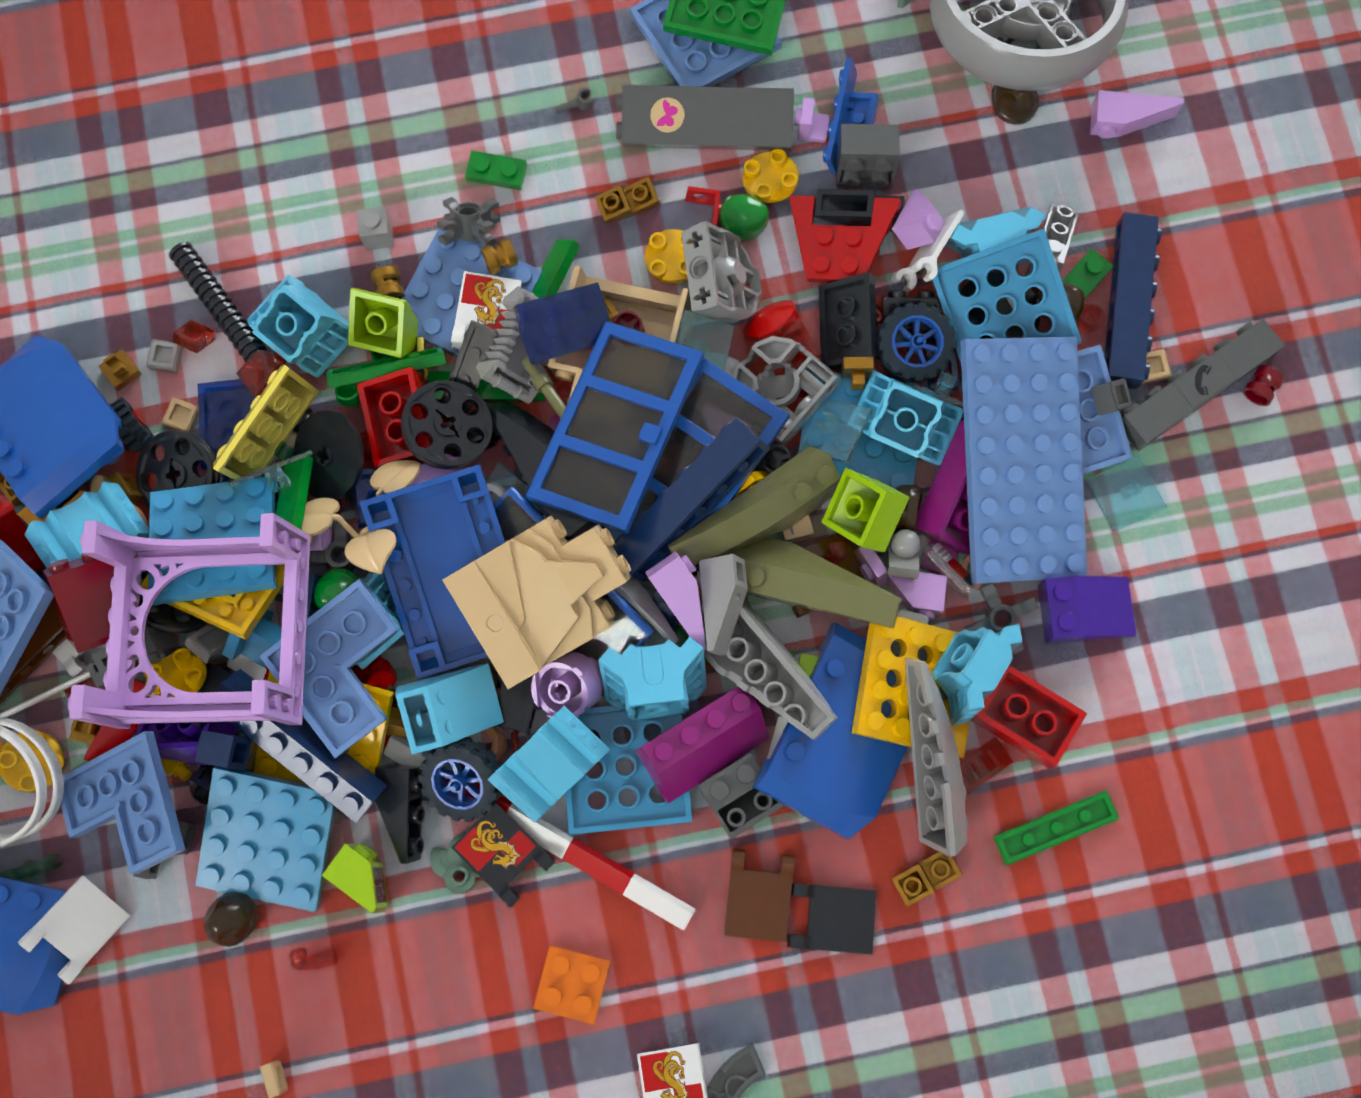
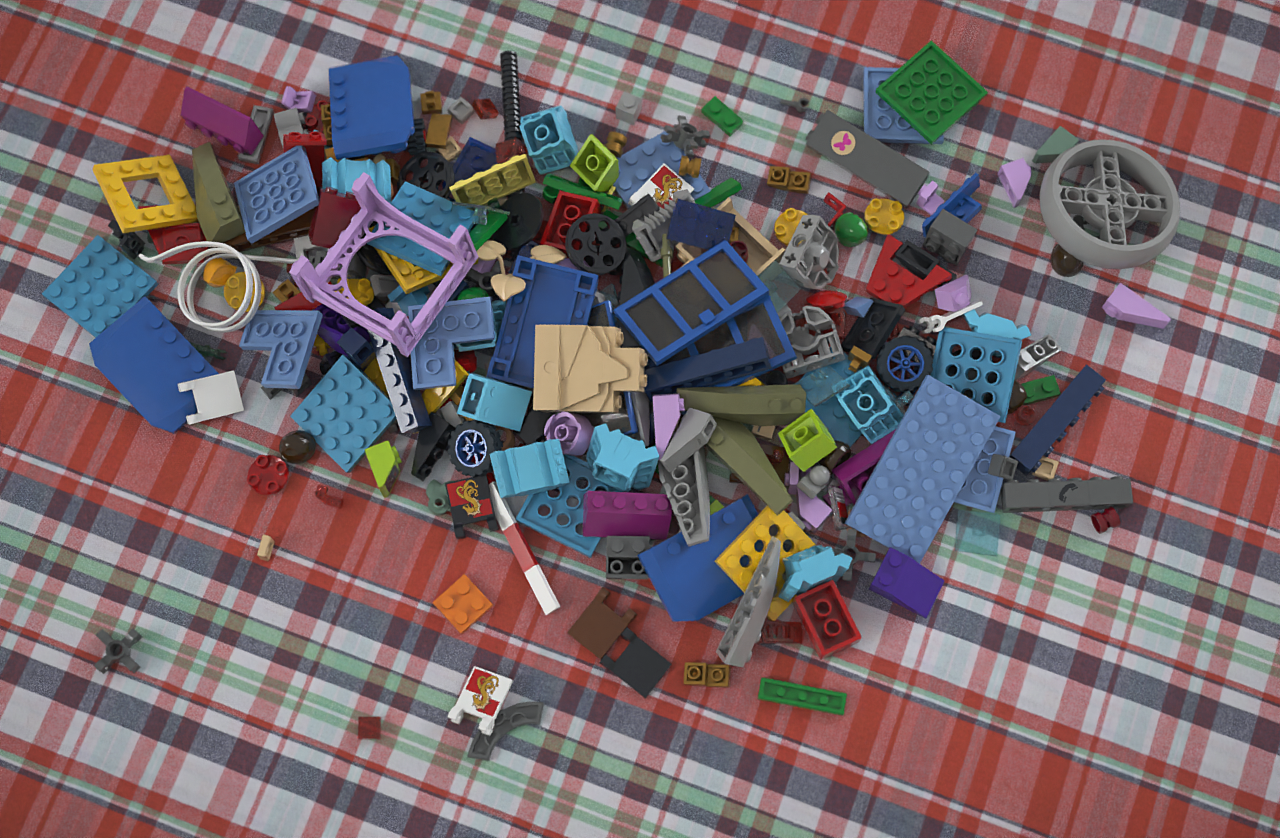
camera: 30 degrees right, 5 degrees down
none -> red dish [247,455,289,495]
none -> pearl gold slope [425,113,452,149]
none -> medium blue slope [843,296,873,317]
none -> lavender slope [998,158,1032,208]

